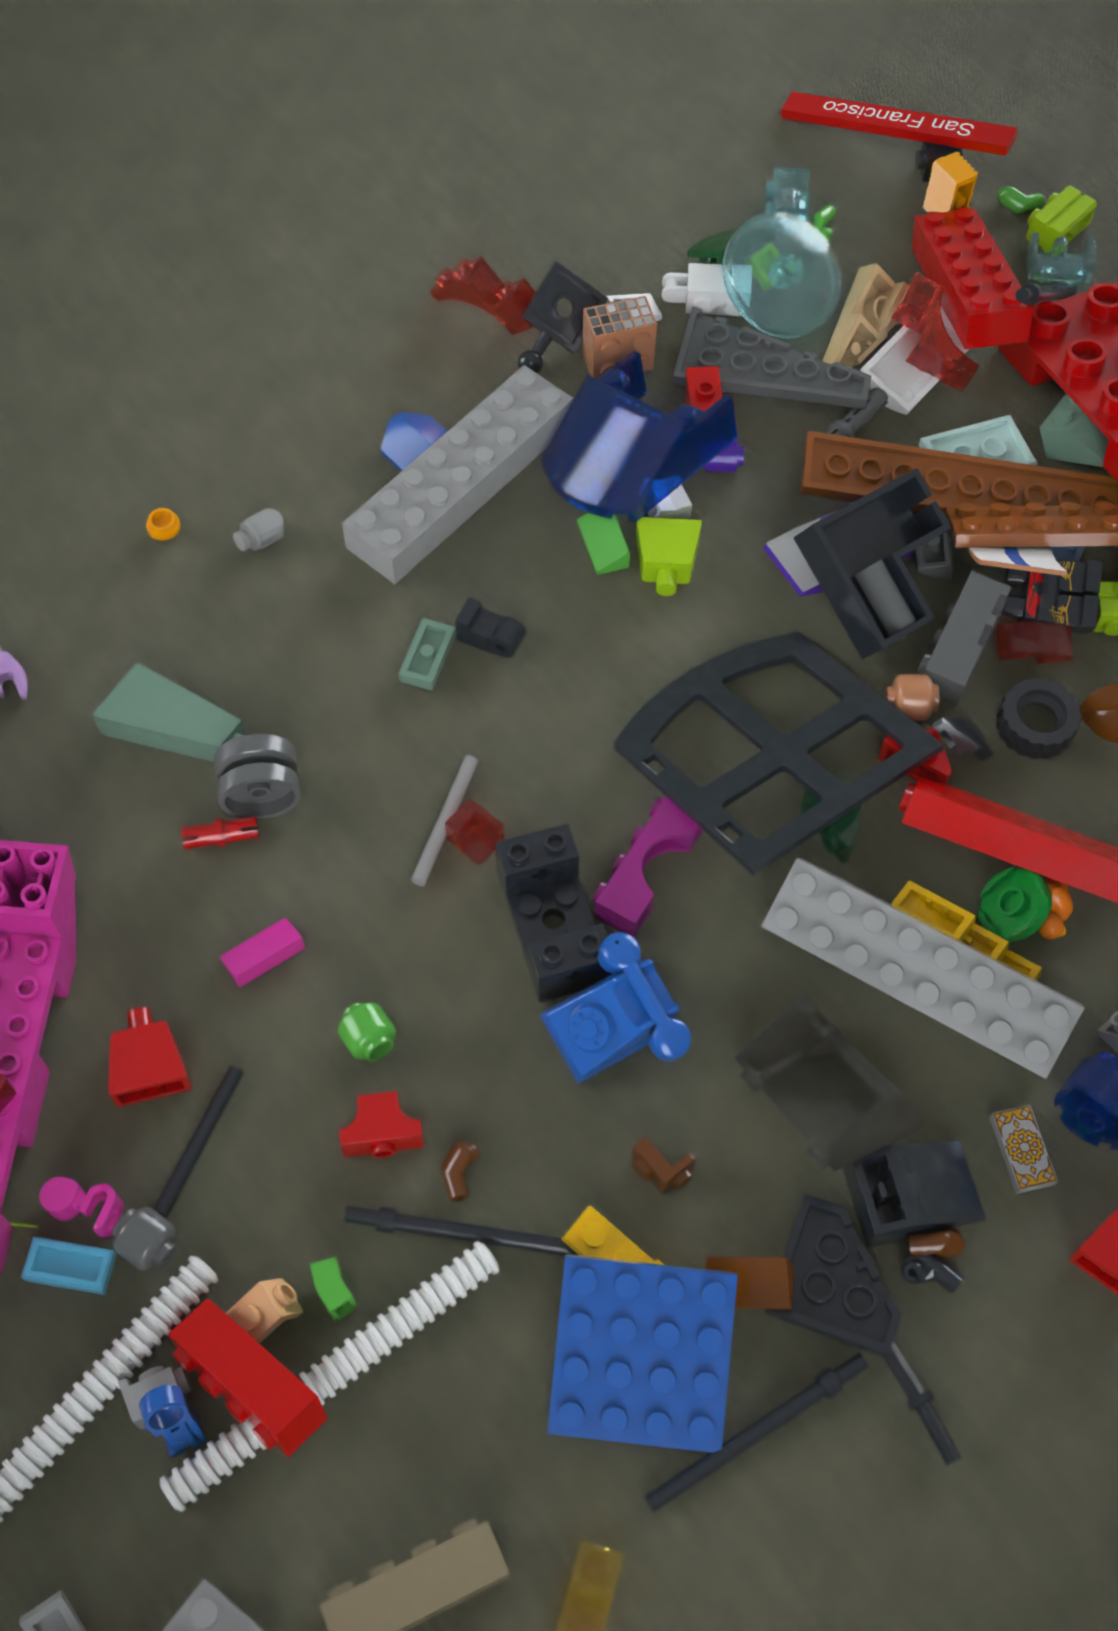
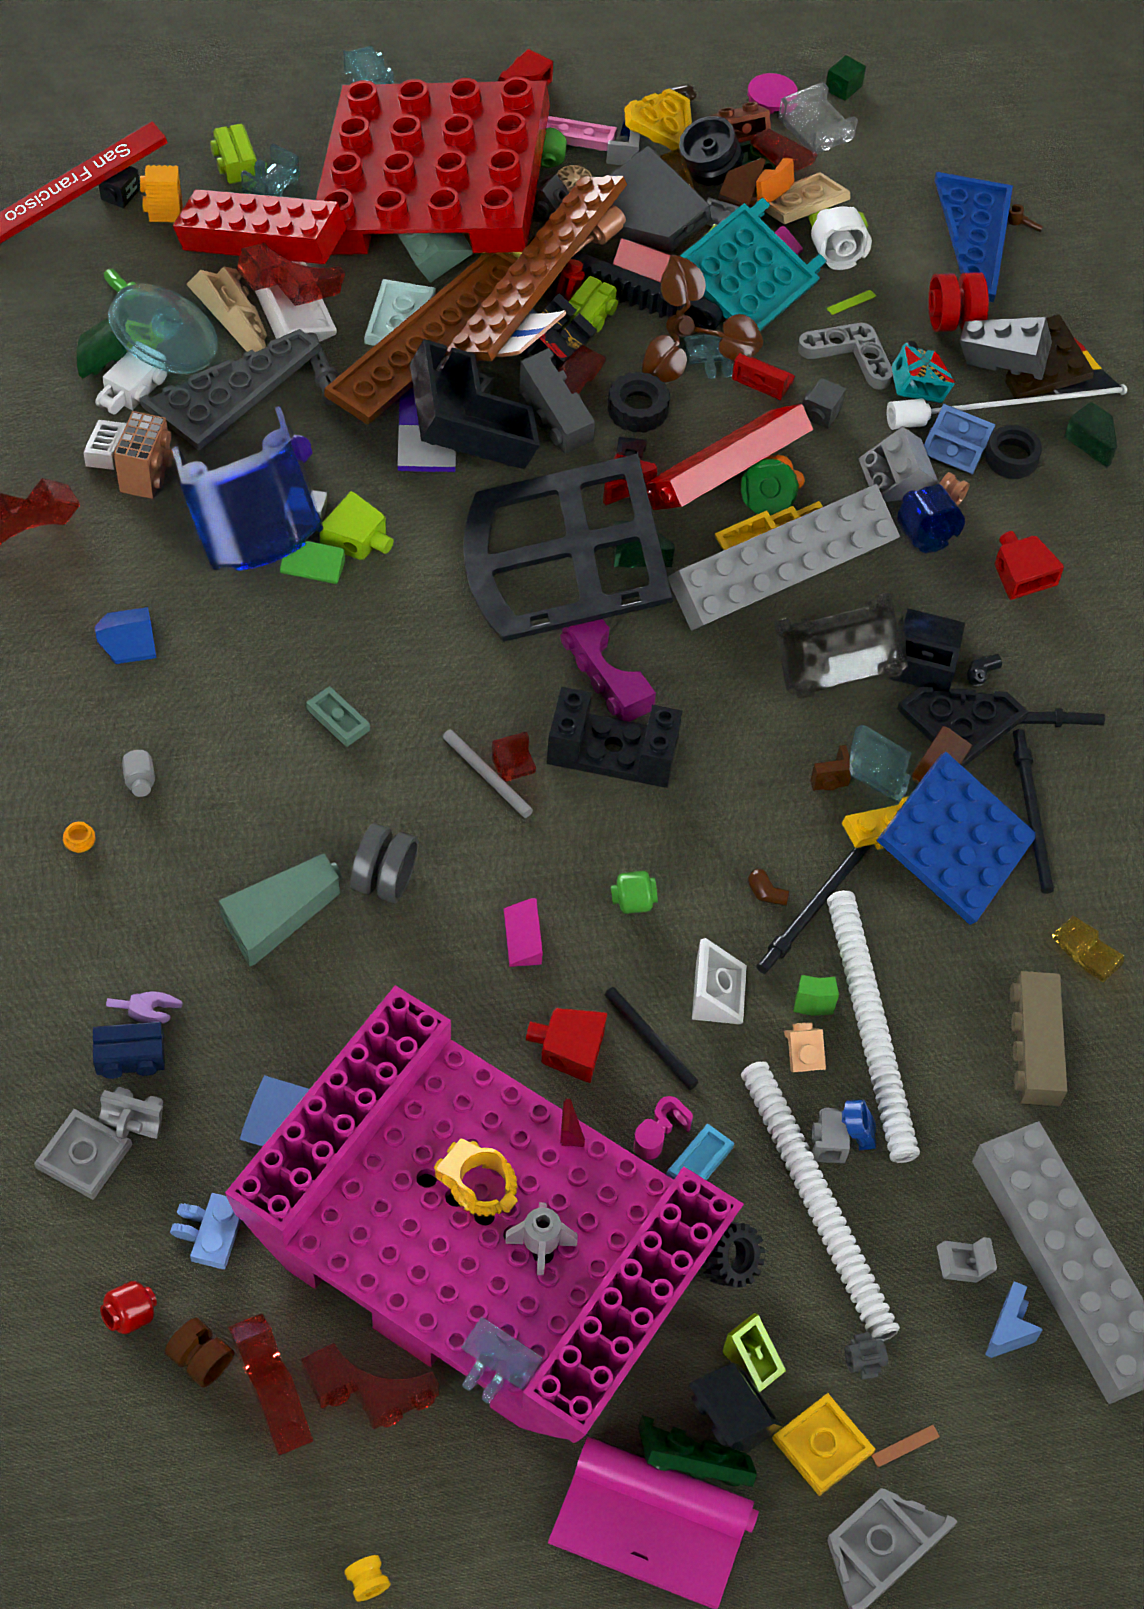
camera: 65 degrees left, 5 degrees down
dark grey head [112,1207,177,1271] -> none
red brick [168,1298,328,1458] -> none
red pin [181,815,260,851] -> none
red brick [339,1091,424,1158] -> none
light grey brick [342,365,574,584] -> none
black leg [455,597,526,658] -> none
black plate [518,261,609,374] -> none
blue piece [539,932,691,1084] -> none
red brick [685,366,726,432] -> none
clear light blue window [764,167,810,236] -> none
dark grey piece [854,560,917,636] -> none
nougat head [885,674,939,721] -> none
reddish brown arm [908,1228,965,1258] -> none
tile [989,1105,1058,1194] -> none
bright green arm [997,186,1044,214] -> none
black bar [1015,284,1077,305] -> none
none -> white slope [692,938,747,1024]
none -> clear light blue slope [849,725,911,803]

